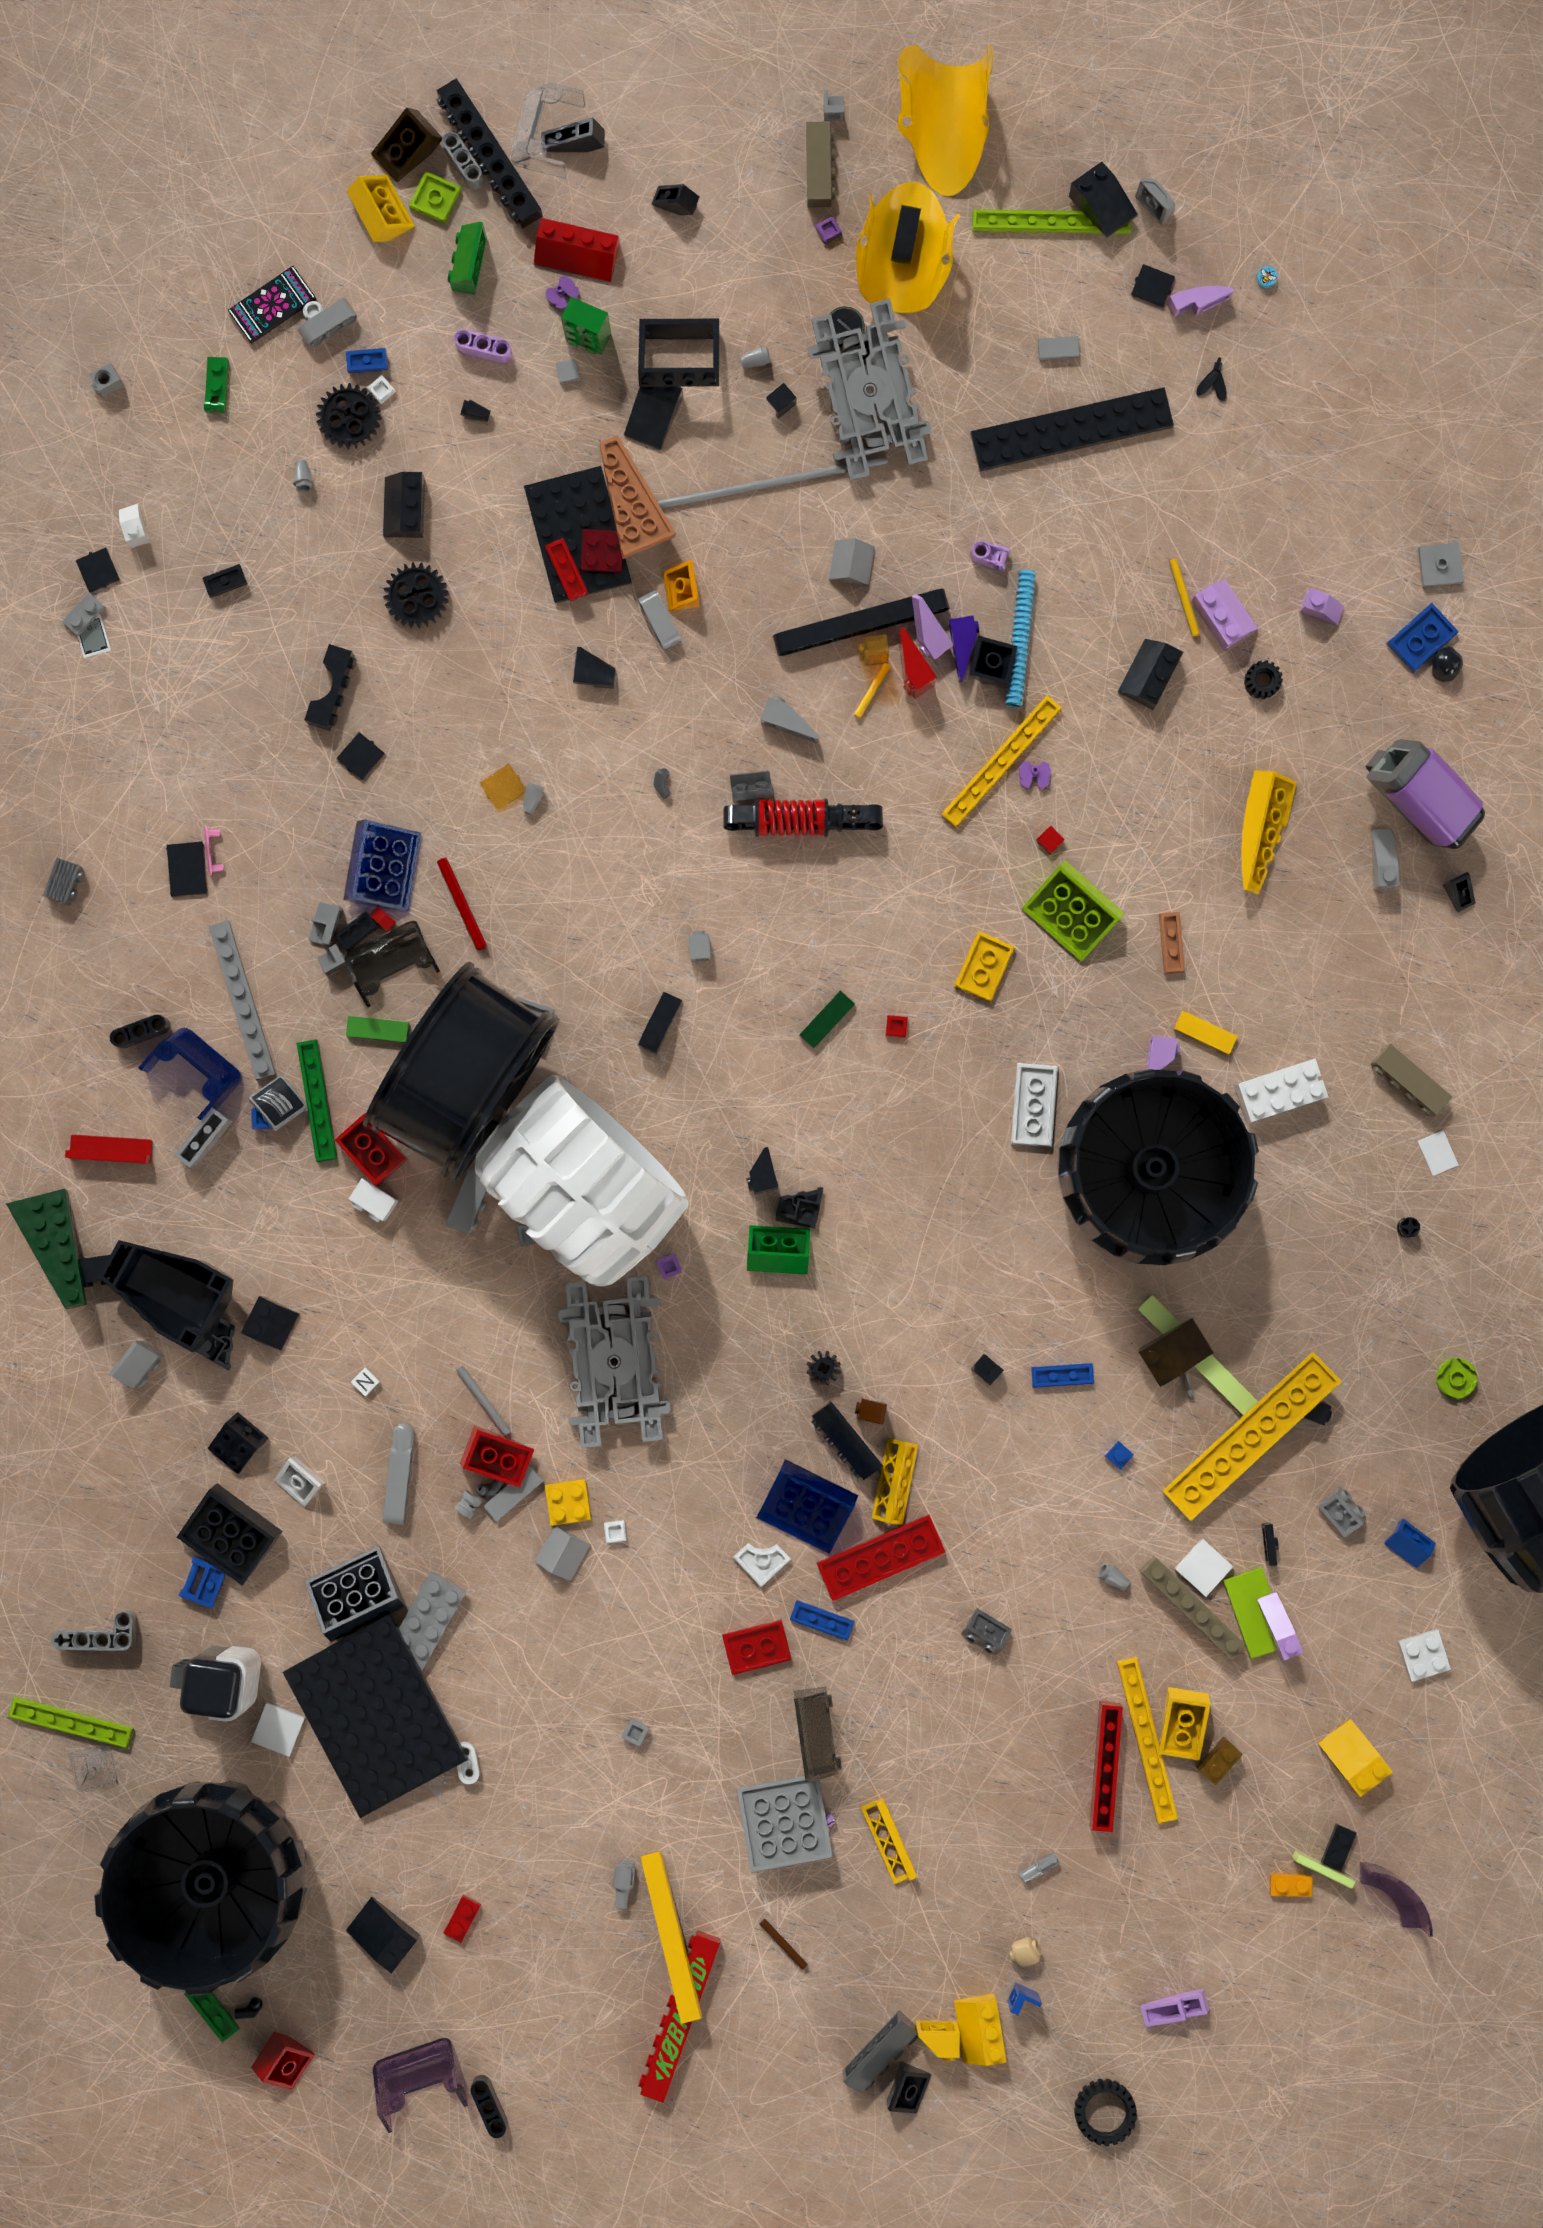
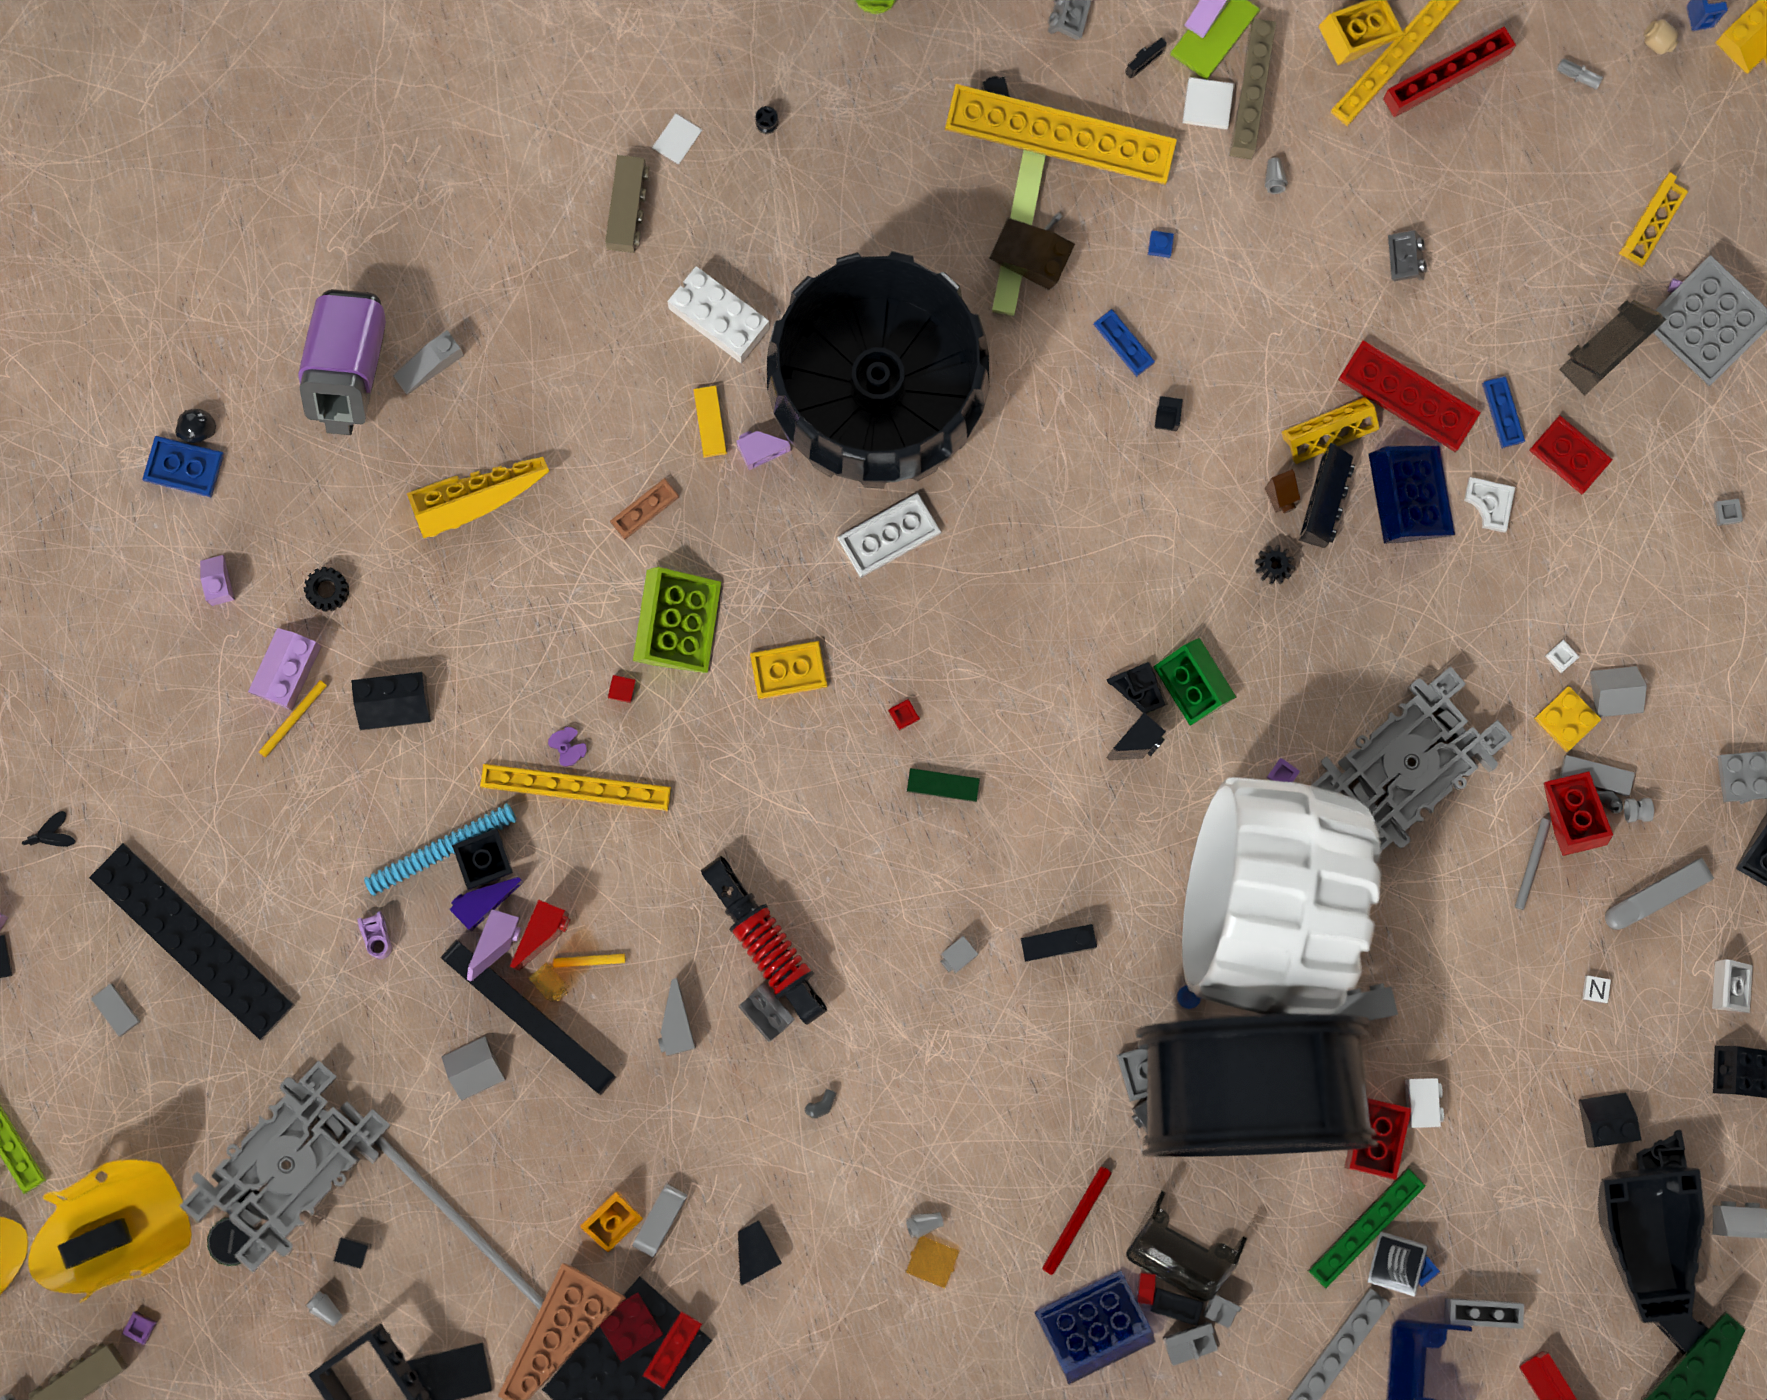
camera: 130 degrees left, 5 degrees down
bright green tile [346,1016,409,1043] -> none
light grey plate [1418,543,1464,587] -> none
black slope [1443,872,1476,912] -> none

